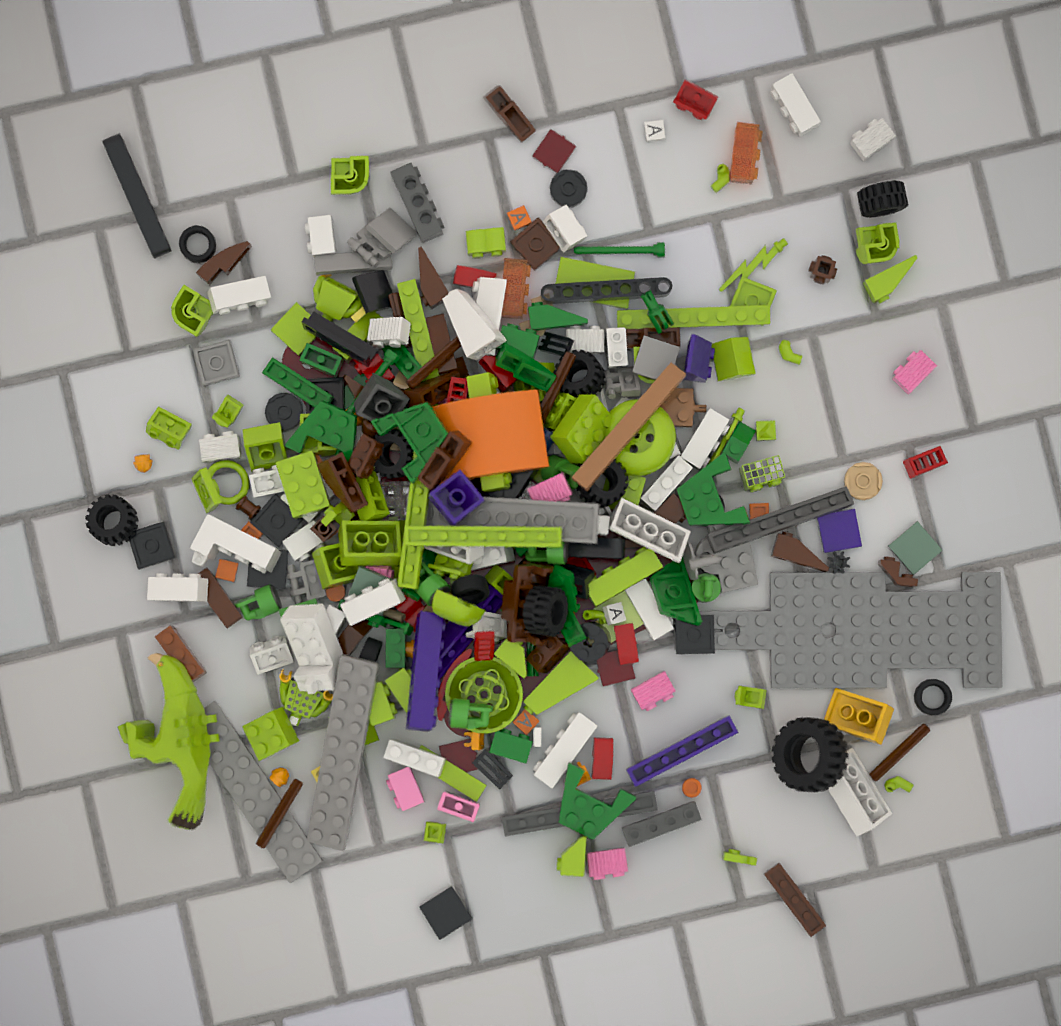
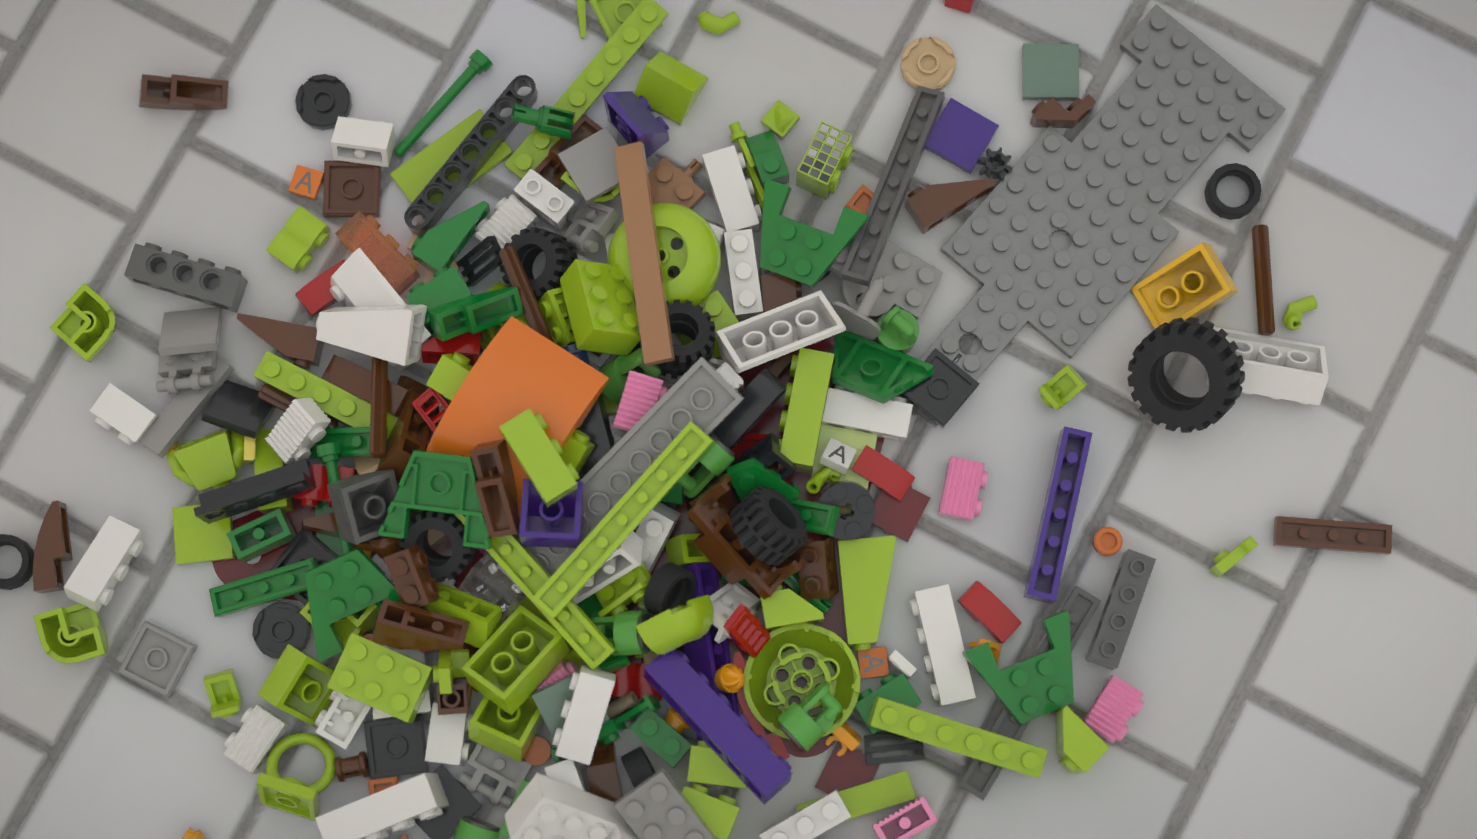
camera: 45 degrees left, 5 degrees down
lime bracket [146,406,192,450] -> none
dark red piece [532,129,576,173] -> none
none -> lime brick [499,408,579,507]
none -> light orange plate [715,664,745,693]
none -> lime brick [867,695,1048,779]

